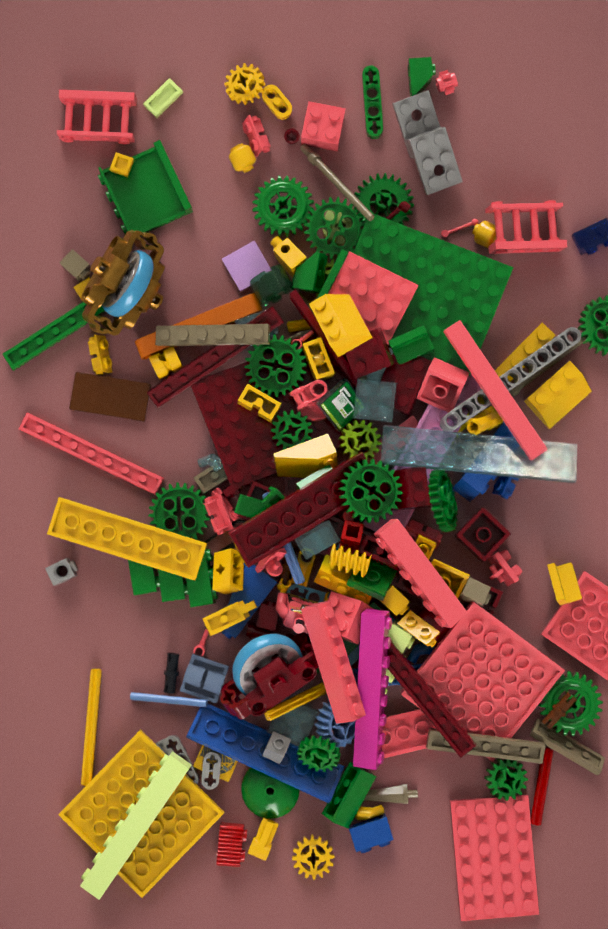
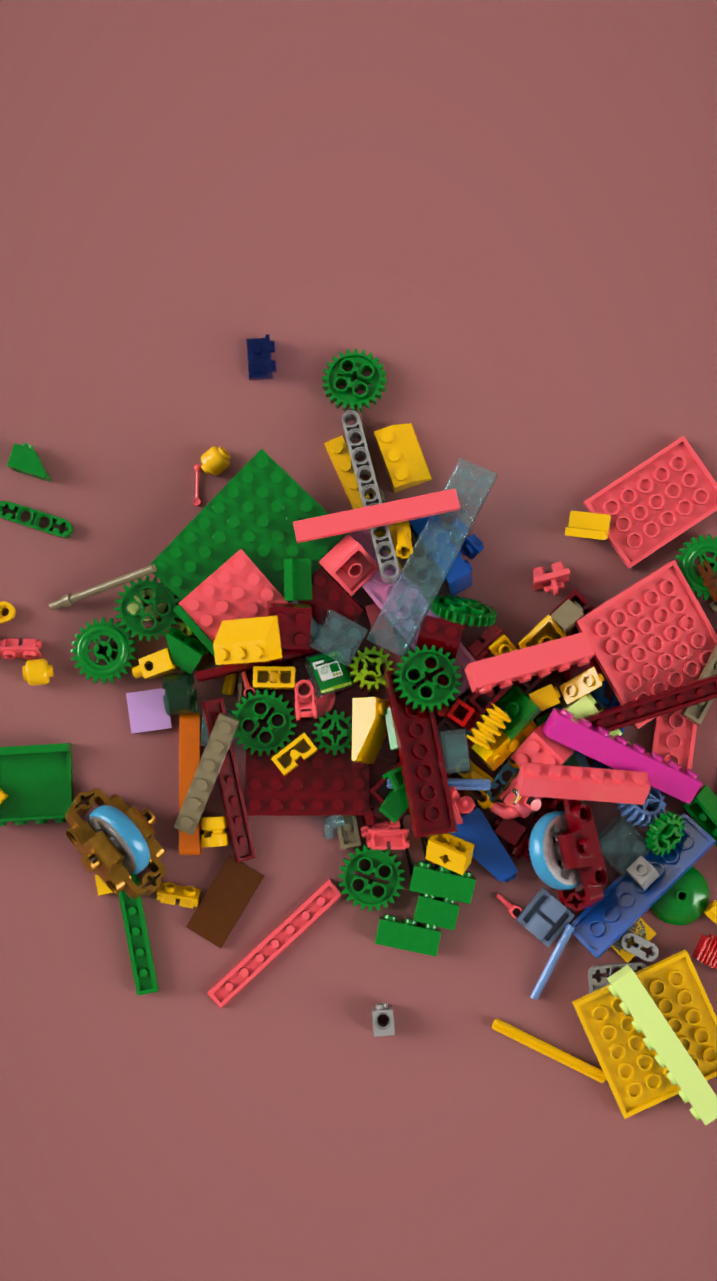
camera: 65 degrees left, 0 degrees up
yellow plate [47,497,208,581] -> none
dark tan brick [60,249,91,282] -> none
black pin [163,653,180,693] -> none
yellow hinge [202,600,257,636] -> none
yellow axle [264,682,327,721] -> none
dark red hinge [284,128,300,144] -> none
coral brick [301,101,346,152] -> none
green gear [353,173,414,225] -> none
dark red hand [386,201,411,220] -> none
light grey bracket [392,90,463,195] -> none
coral gear [435,70,458,95] -> none
dark red brick [454,507,511,562] -> none
coral fence [485,200,567,254] -> none

